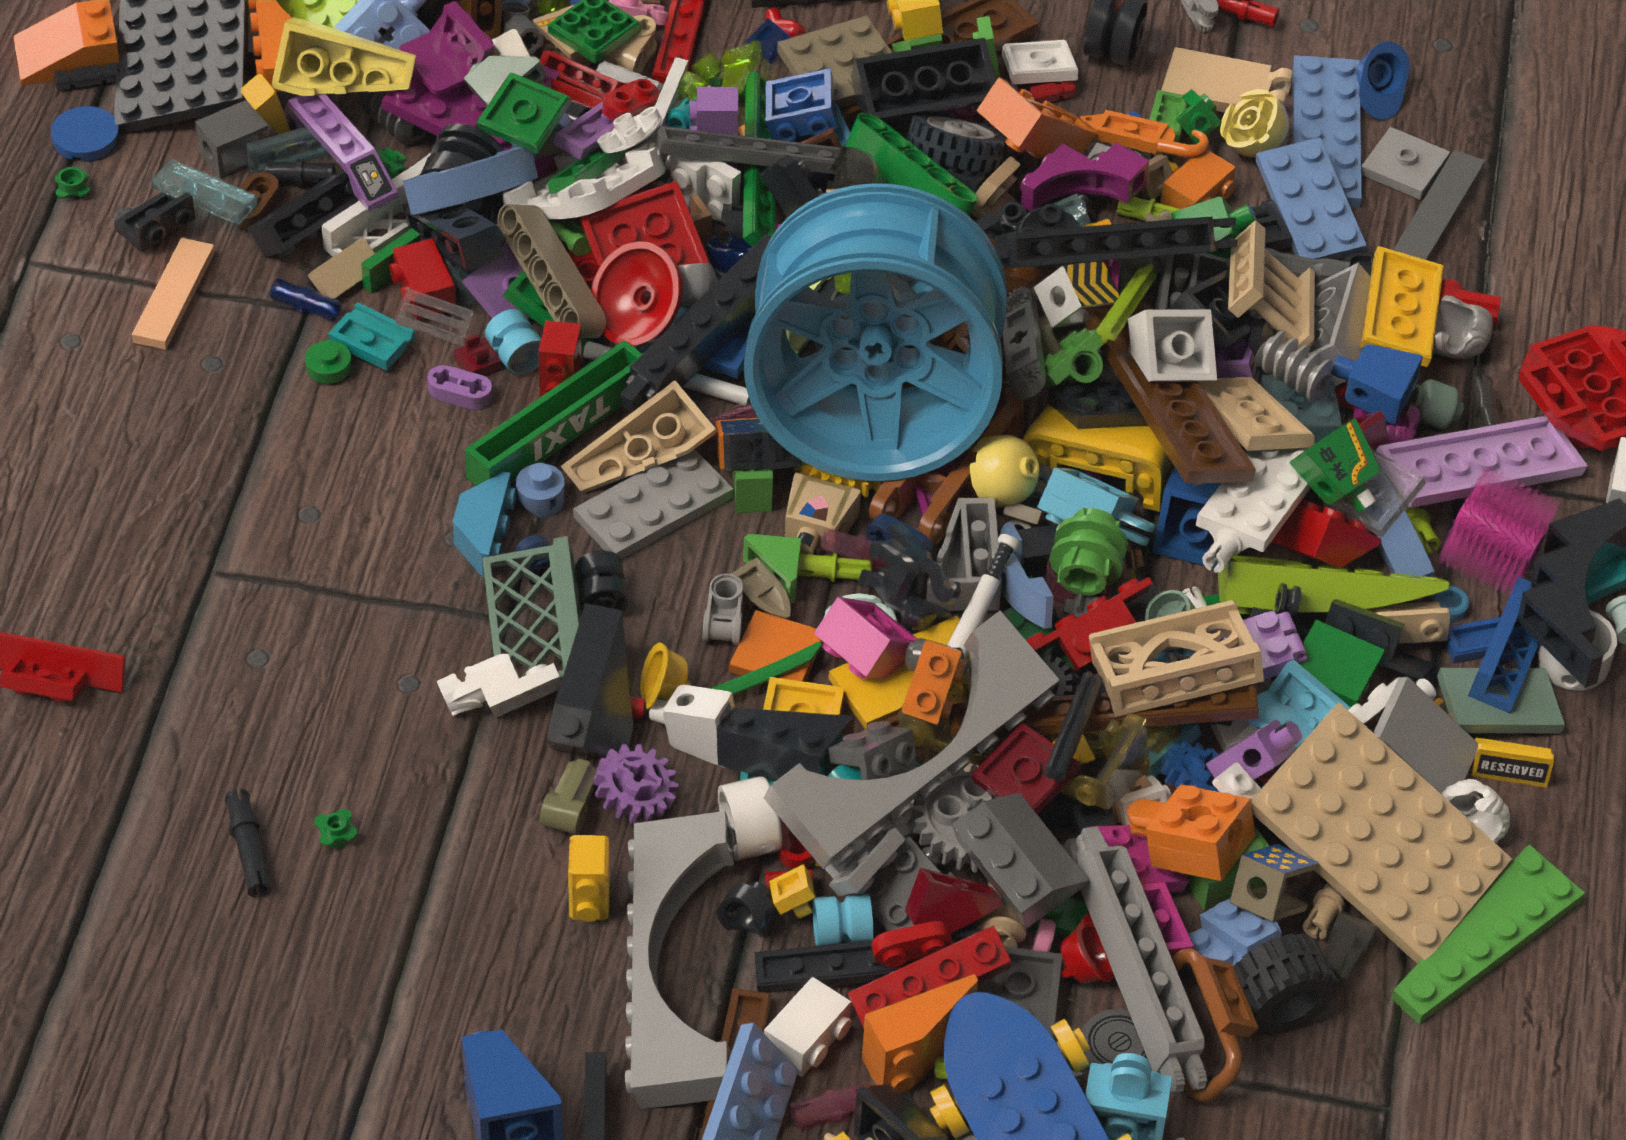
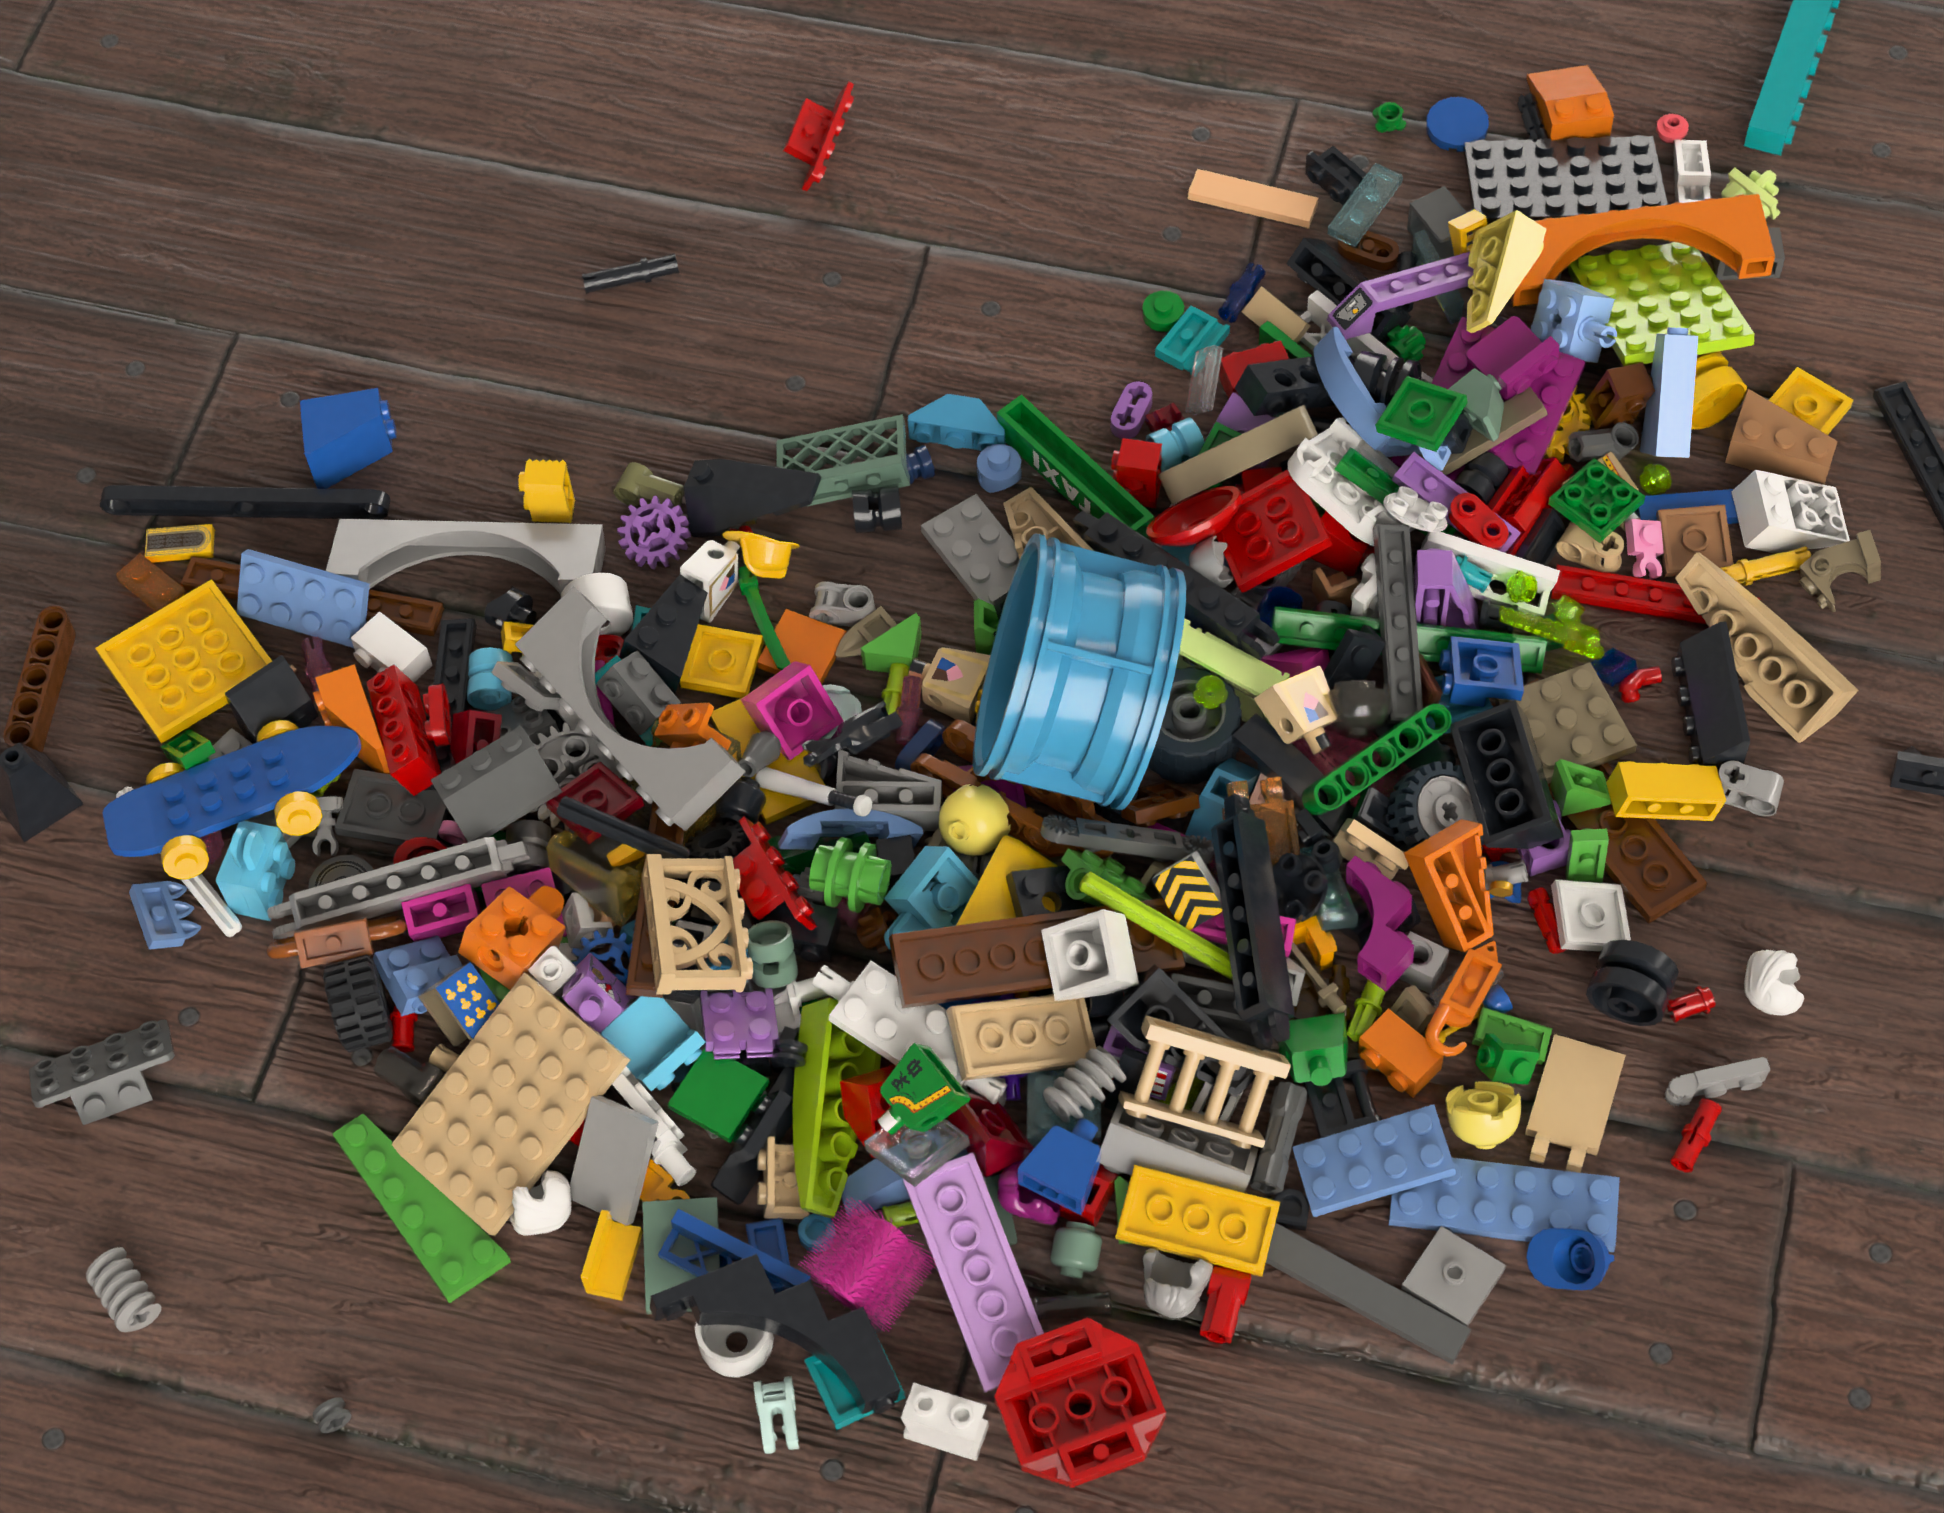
camera: 100 degrees right, 10 degrees up
green plate [314,809,358,848] -> none
white plate [437,654,562,718] -> none

